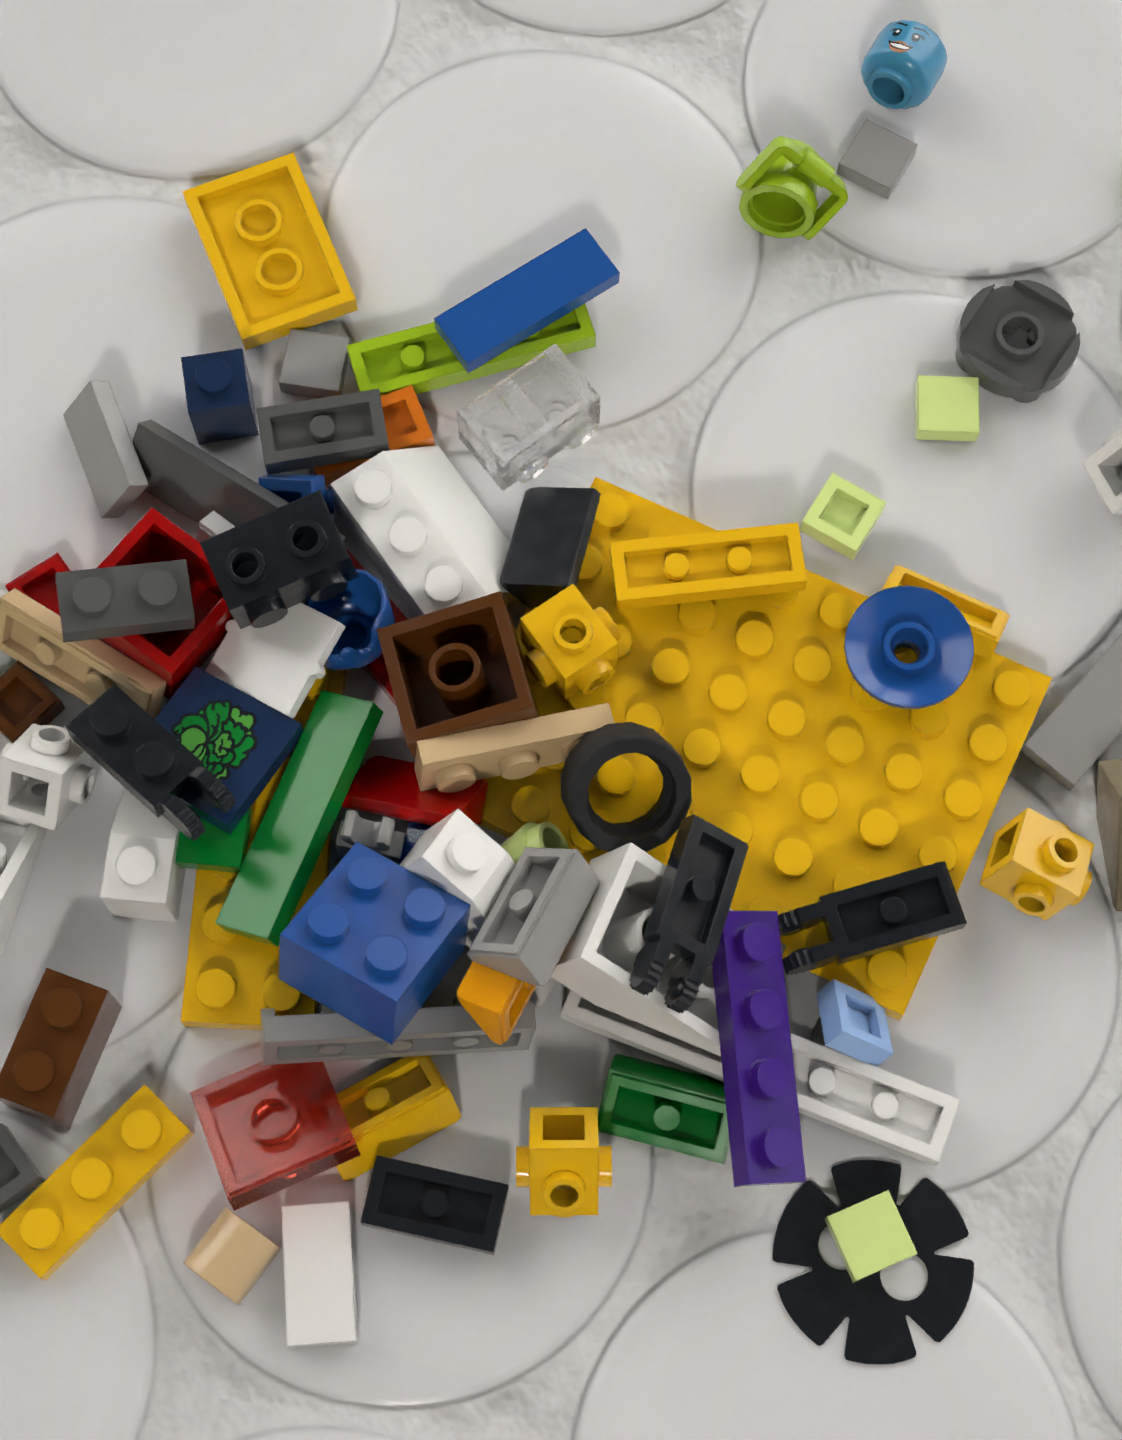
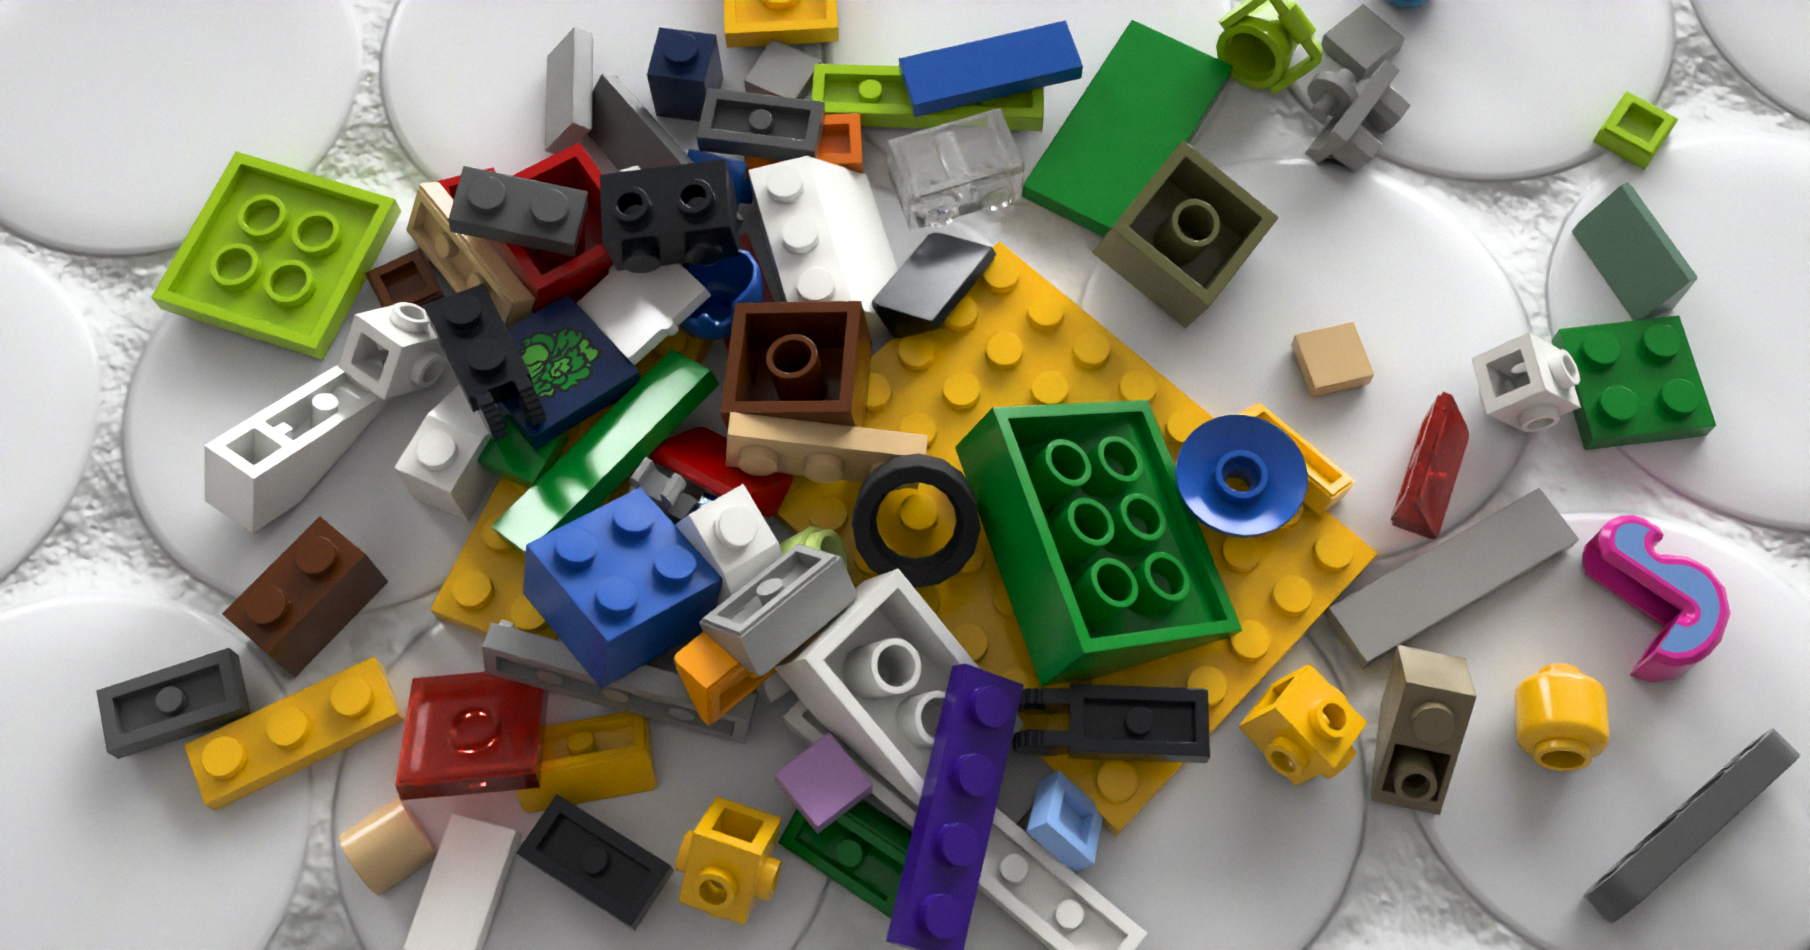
camera: 20 degrees right, 5 degrees down
yellow brick [520,584,621,700] -> none
yellow plate [609,522,807,610] -> none
black hinge [629,814,749,1014] -> none
yellowish green plate [799,473,886,560] -> none
yellowish green tile [915,375,980,442] -> none
dark grey plate [955,280,1080,403] -> none
none -> lavender tile [775,732,873,834]
none -> green slope [955,400,1242,686]
none -> green tile [1021,20,1233,237]
none -> olive brick [1092,140,1279,328]
none -> tan tile [1291,322,1374,398]
none -> light grey hips [1305,59,1411,172]
none -> clear red slope [1390,392,1469,539]

